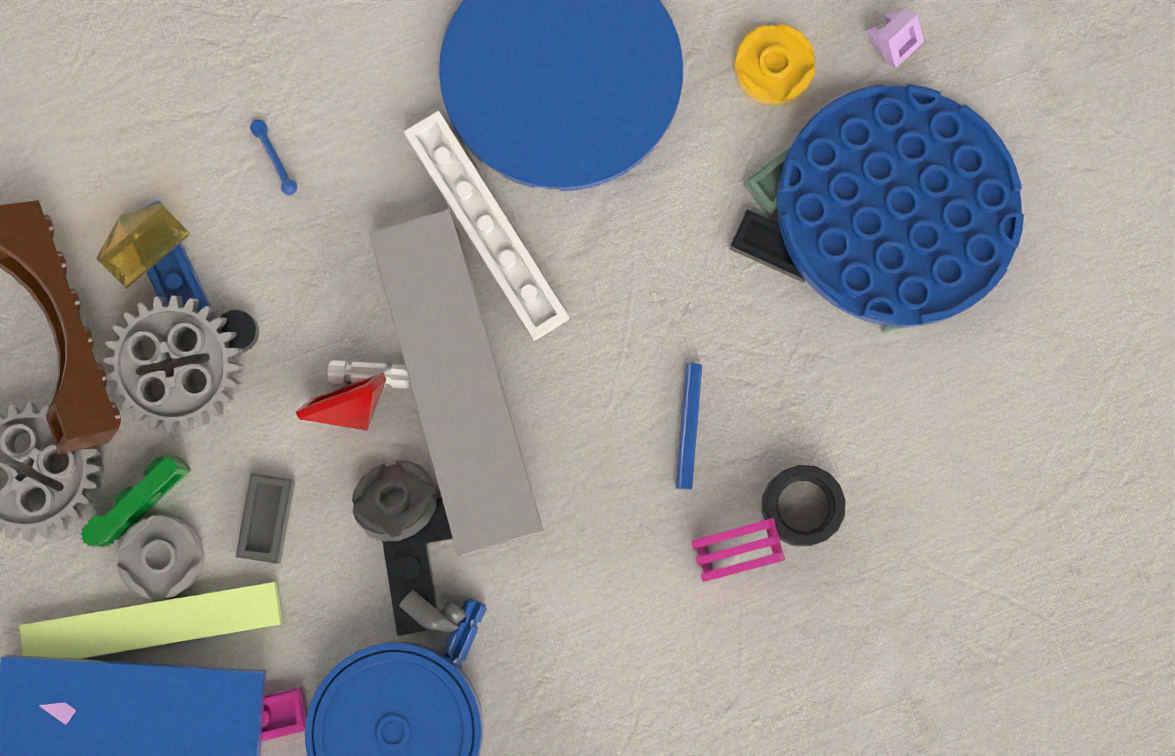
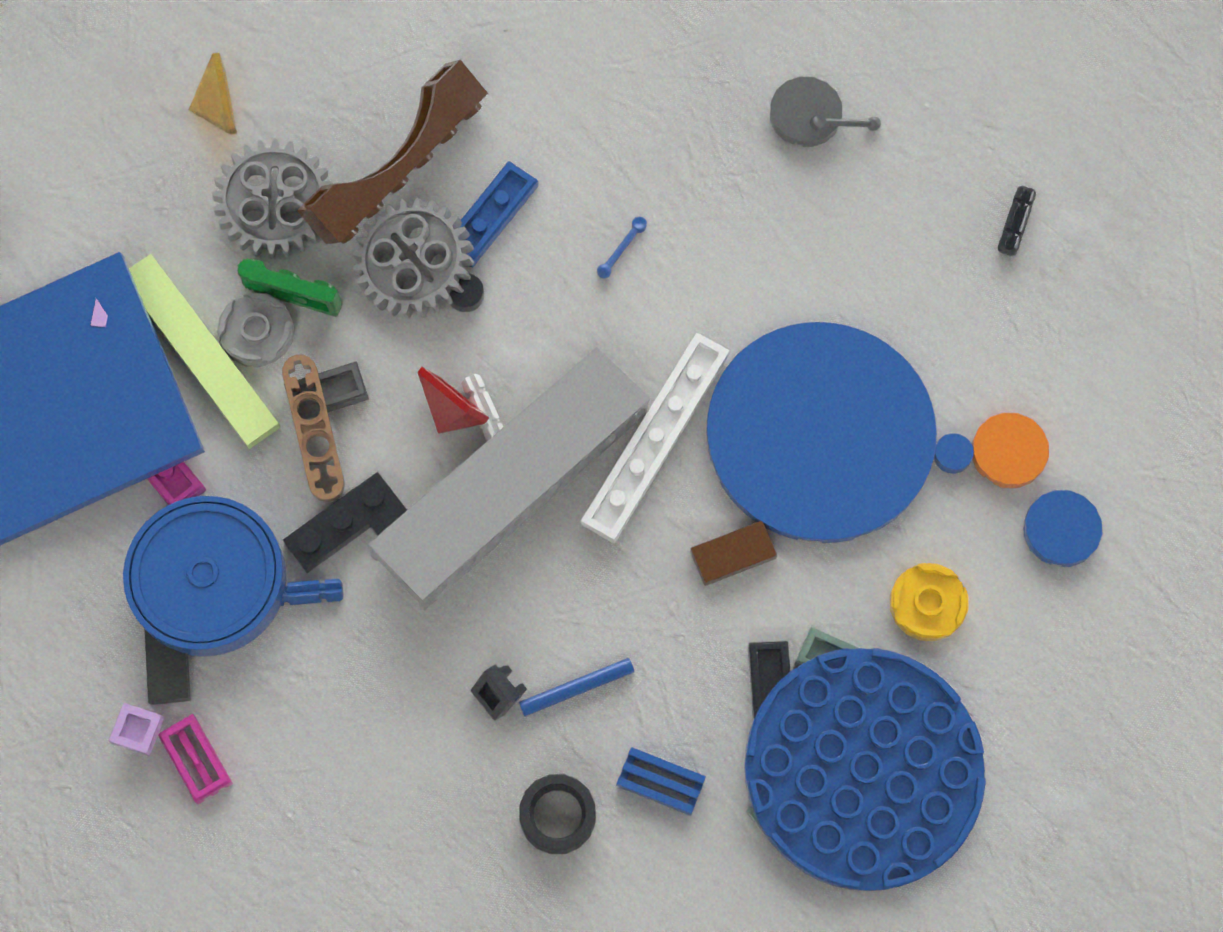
camera: 60 degrees right, 10 degrees down
clear yellow slope [96,203,190,289] -> none
dark grey tile [352,460,438,541] -> none
dark grey arm [399,590,465,632] -> none
dark pink tile [691,518,785,582] -> none
lavender tile [867,8,924,68] -> none
none -> medium nougat beam [282,354,345,502]
none -> black tile [470,664,527,721]
none -> blue tile [616,747,706,816]
none -> reddish brown tile [690,521,777,586]

